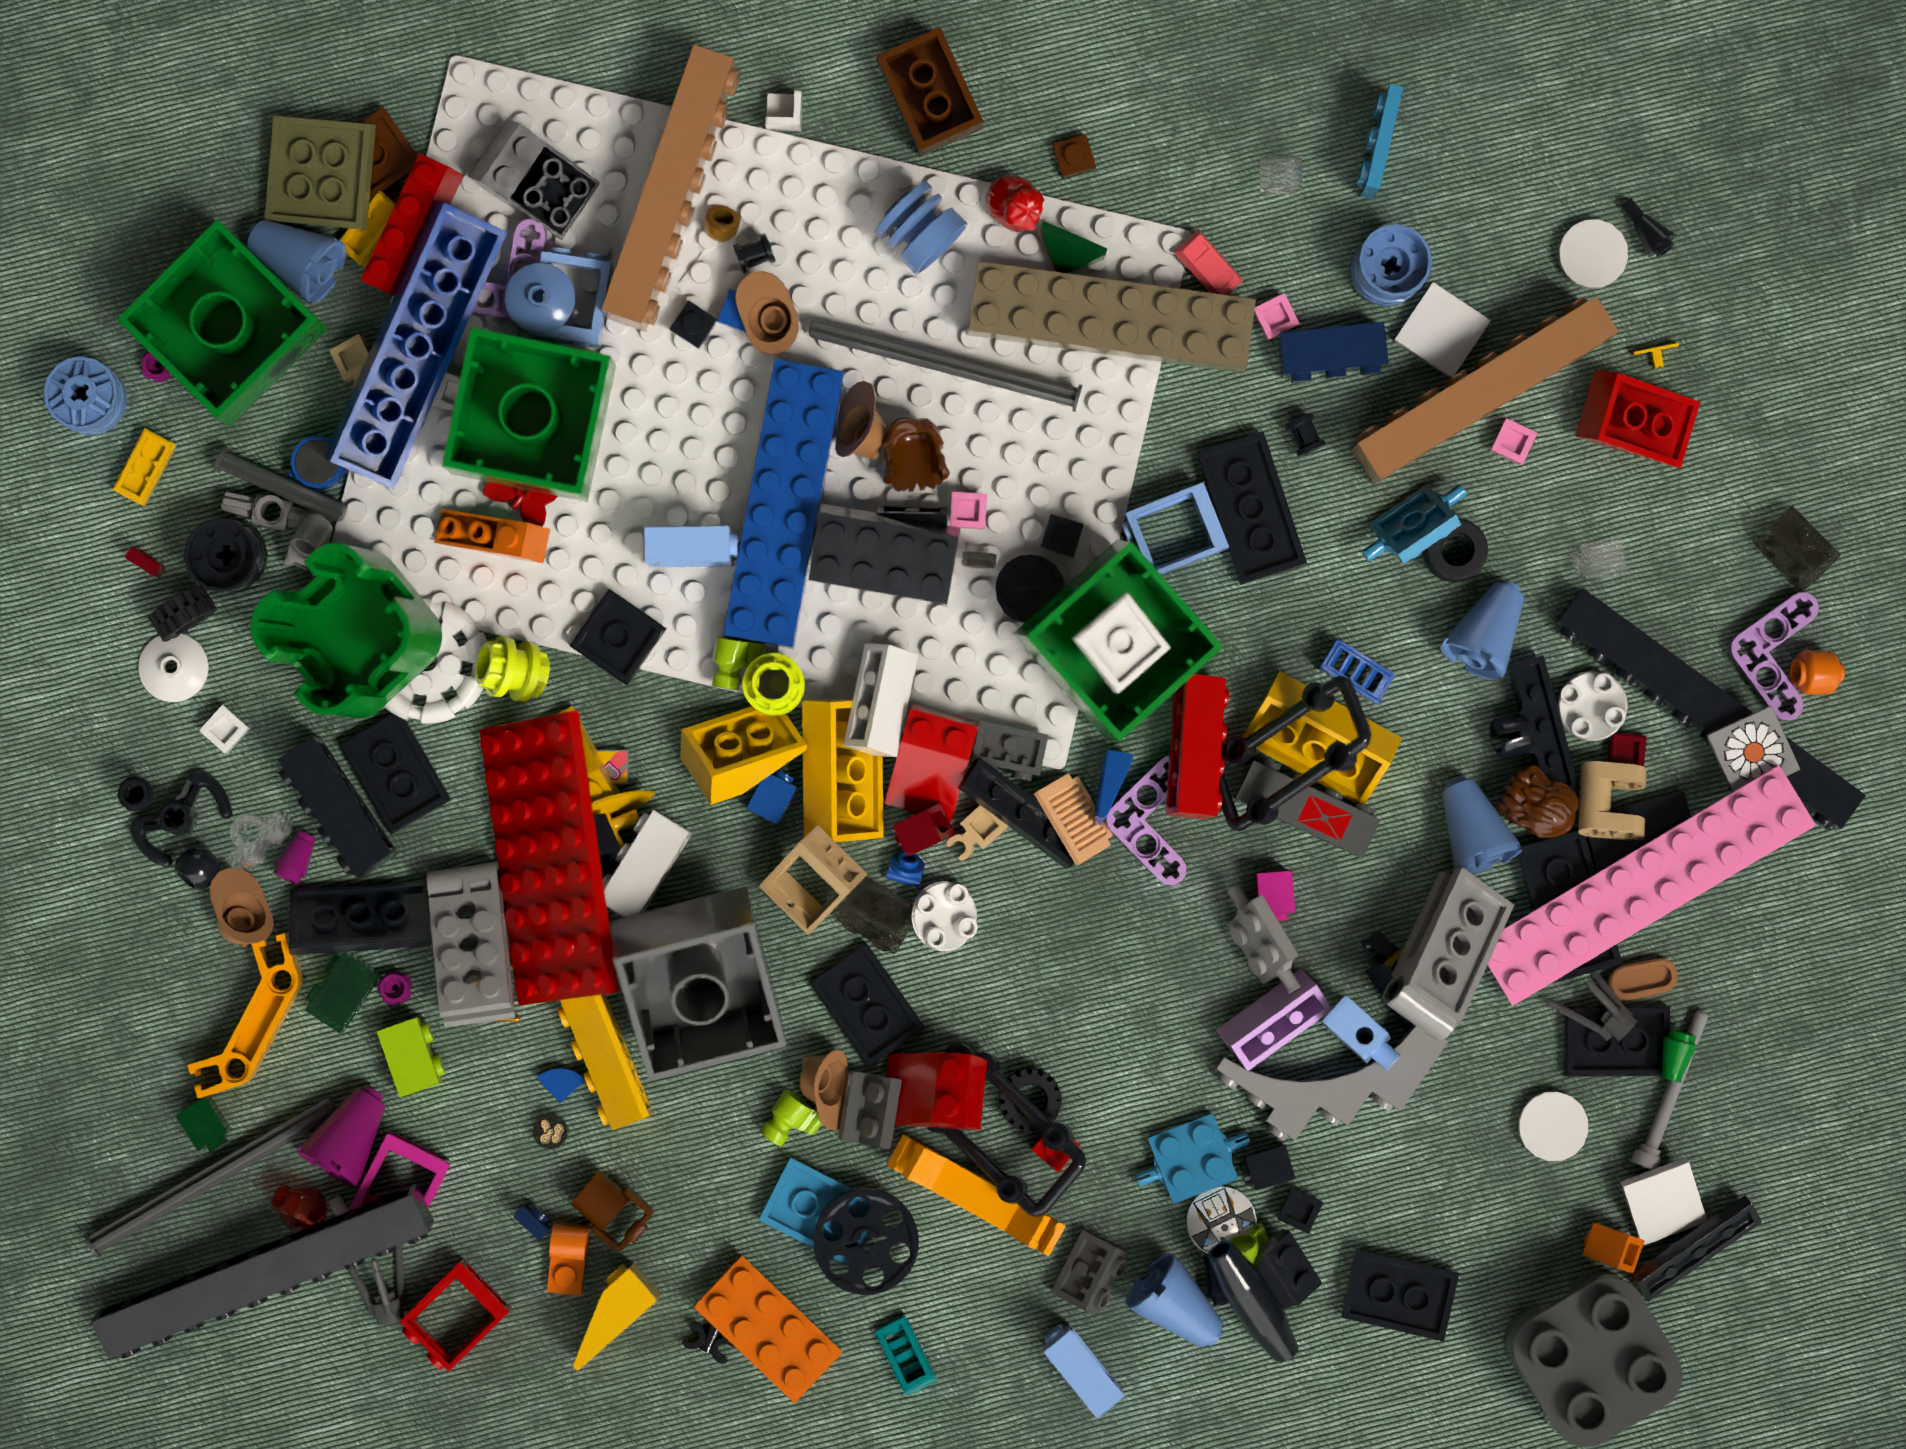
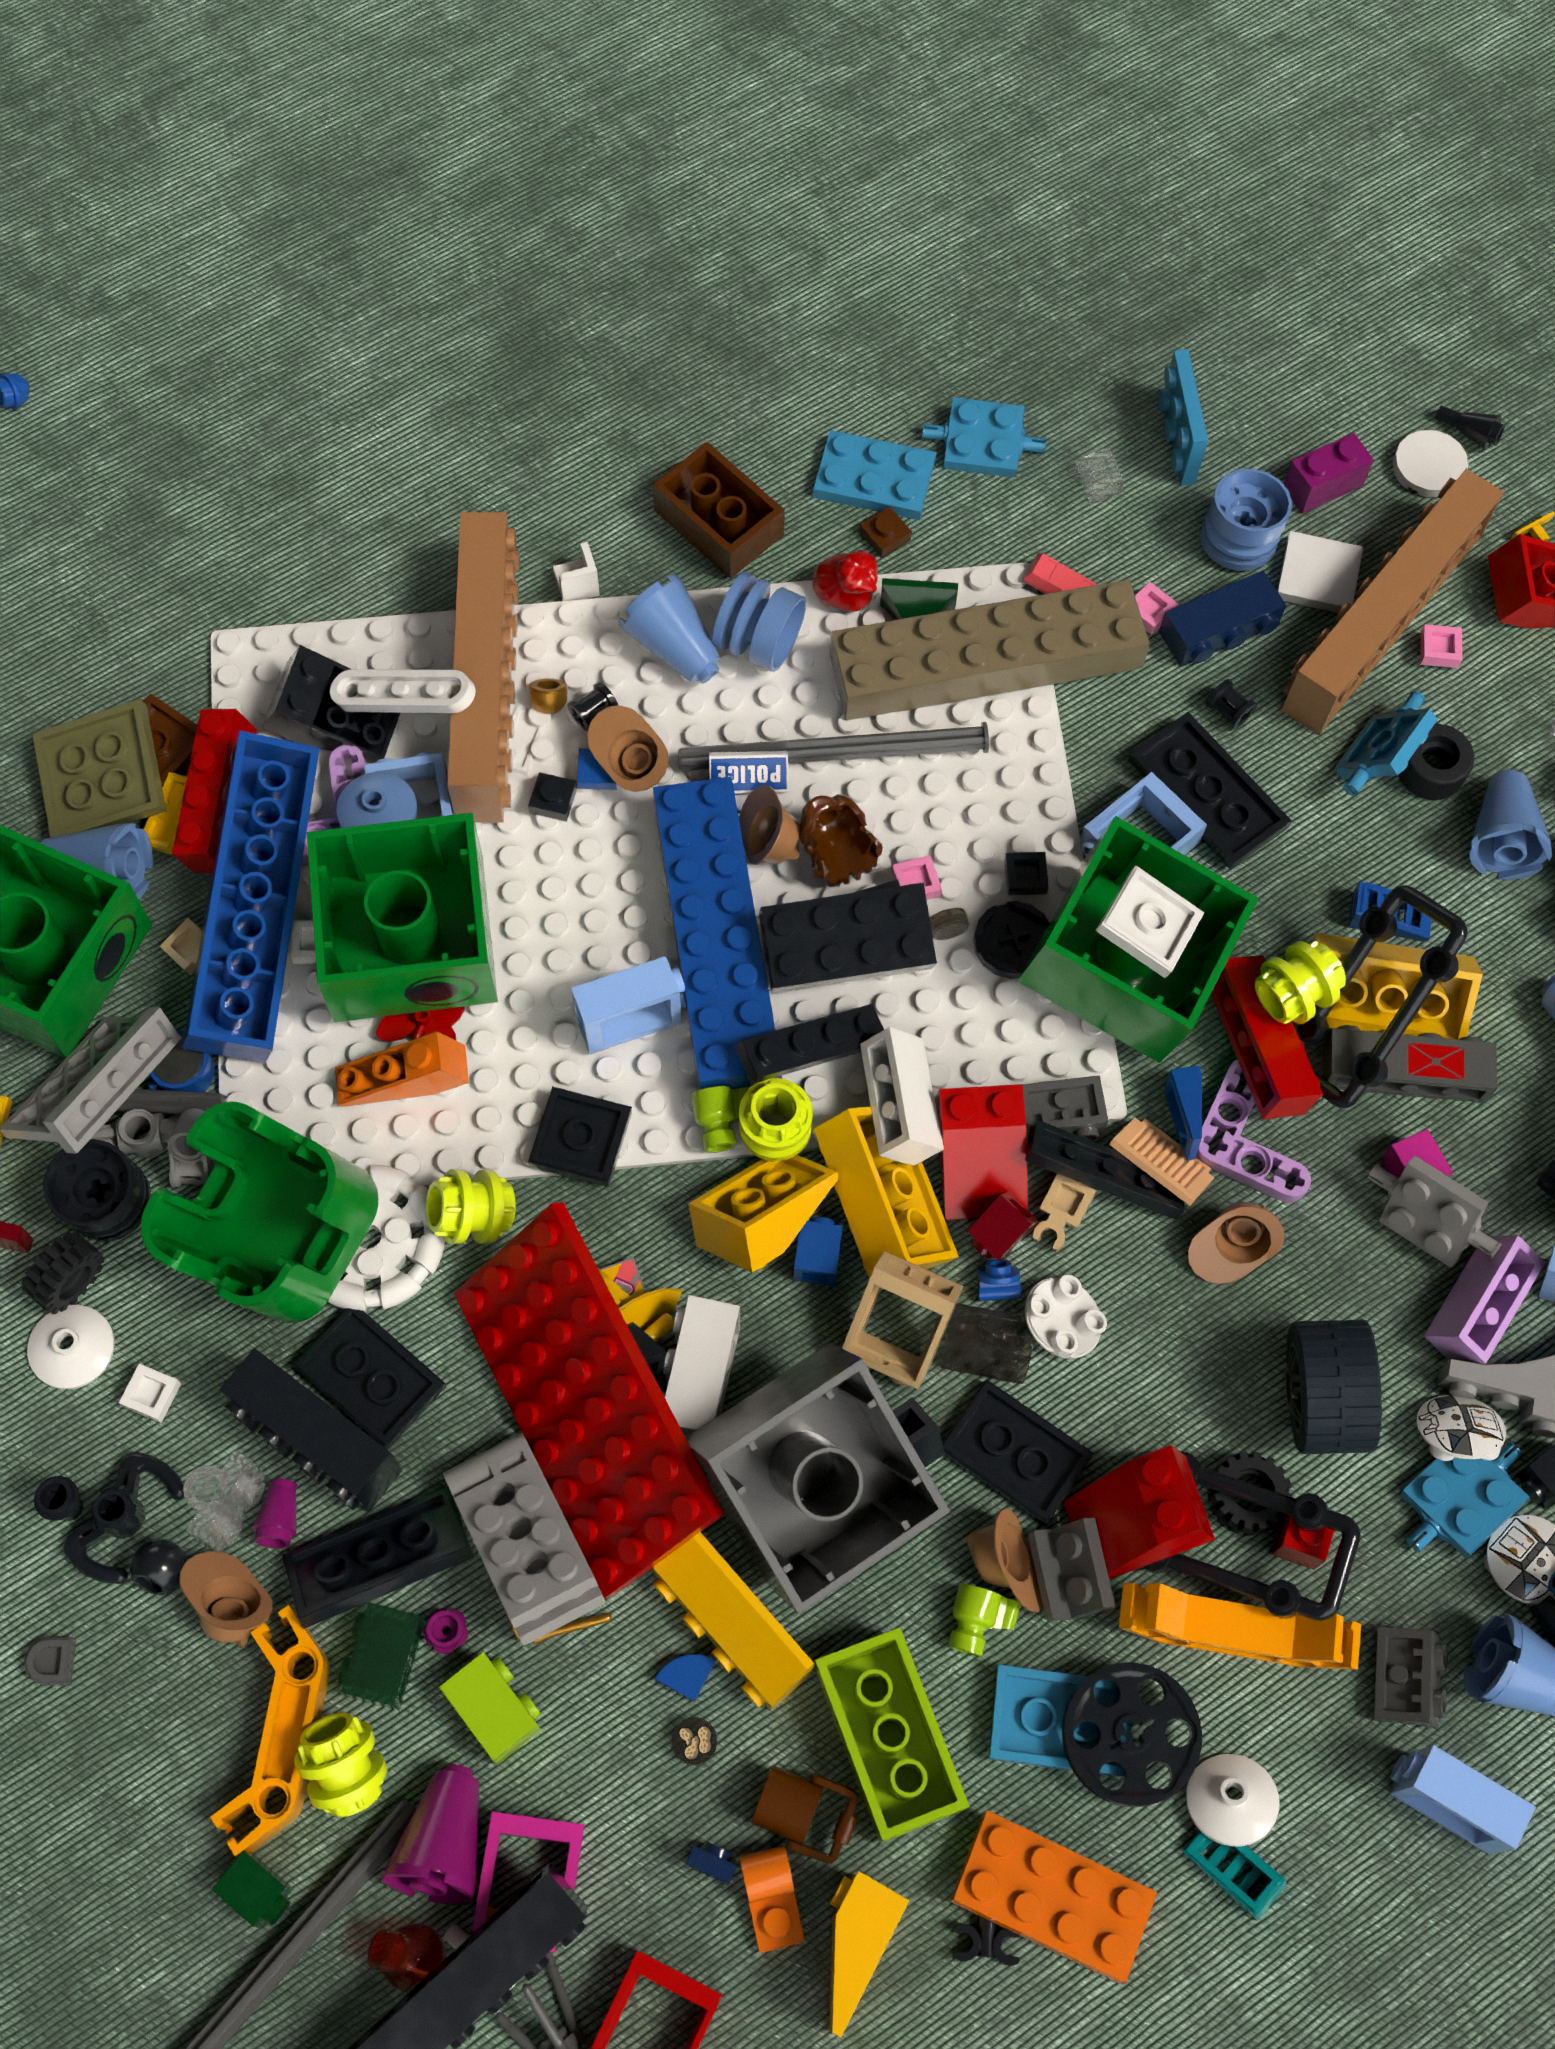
camera: 15 degrees left, 20 degrees down
none -> light grey fence [0,1007,182,1154]
none -> dark grey tile [24,1638,76,1686]
none -> neon yellow piece [294,1713,388,1817]
none -> white plate [330,669,476,713]
none -> medium blue cone [618,574,721,684]
none -> tile [709,751,788,793]
none -> black plate [734,1004,884,1084]
none -> dark azure plate [813,430,937,520]
none -> lime brick [814,1627,970,1844]
none -> black brick [893,1397,945,1467]
none -> dark azure plate [922,397,1047,477]
none -> white dish [1186,1754,1279,1847]
none -> medium nougat piece [1188,1202,1285,1284]
none -> neon yellow piece [1255,941,1346,1024]
none -> magenta brick [1283,433,1374,514]
none -> black wheel [1285,1320,1382,1454]
none -> white dish [1416,1395,1506,1461]

